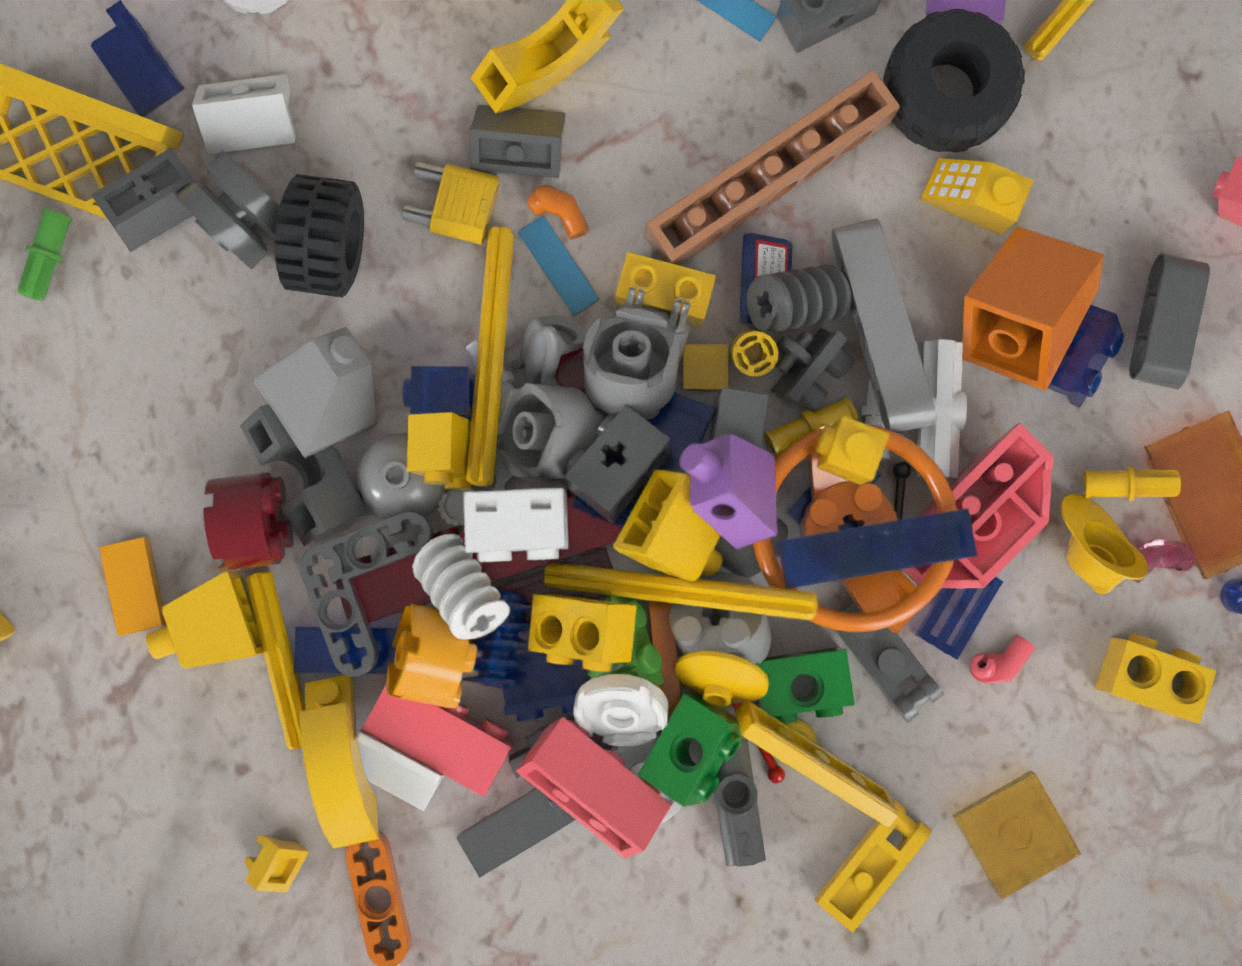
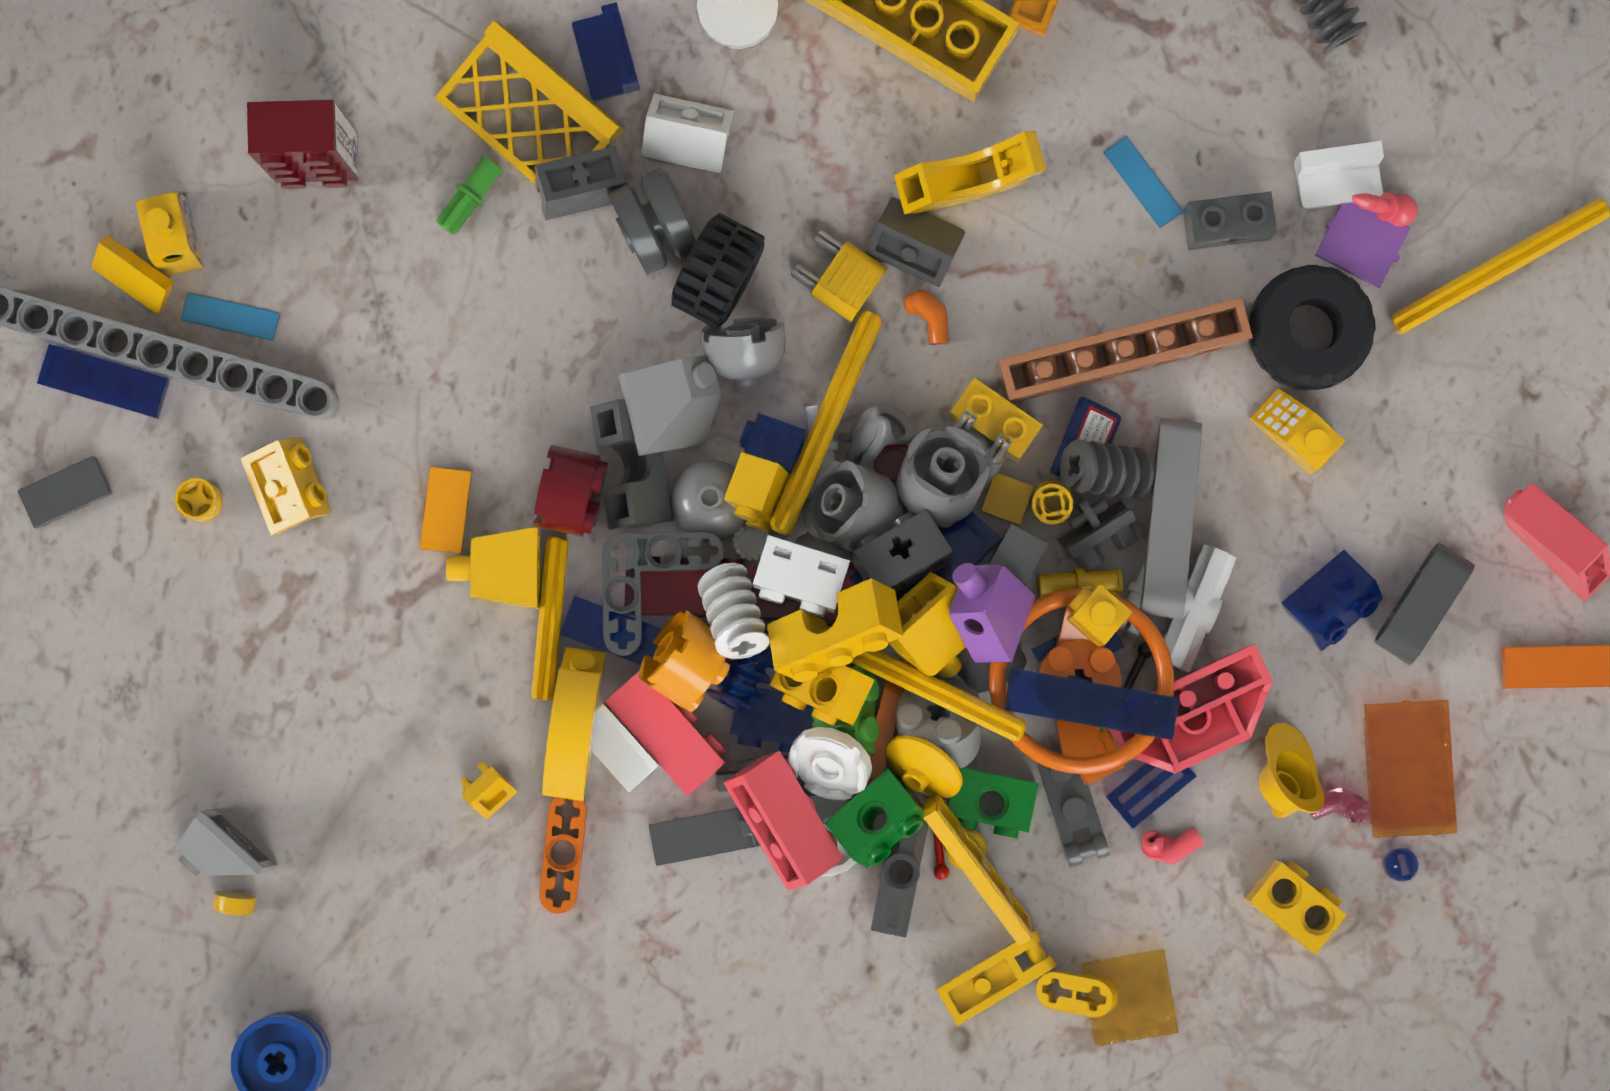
camera: 20 degrees right, 0 degrees up
dark azure sticker [518,215,599,316] -> none
orange slope [962,226,1104,391] -> none
yellow axle [1083,466,1181,502] -> none
none -> light grey cylinder [701,317,786,387]
none -> yellow arch [767,578,903,682]
none -> yellow beam [1036,970,1118,1017]

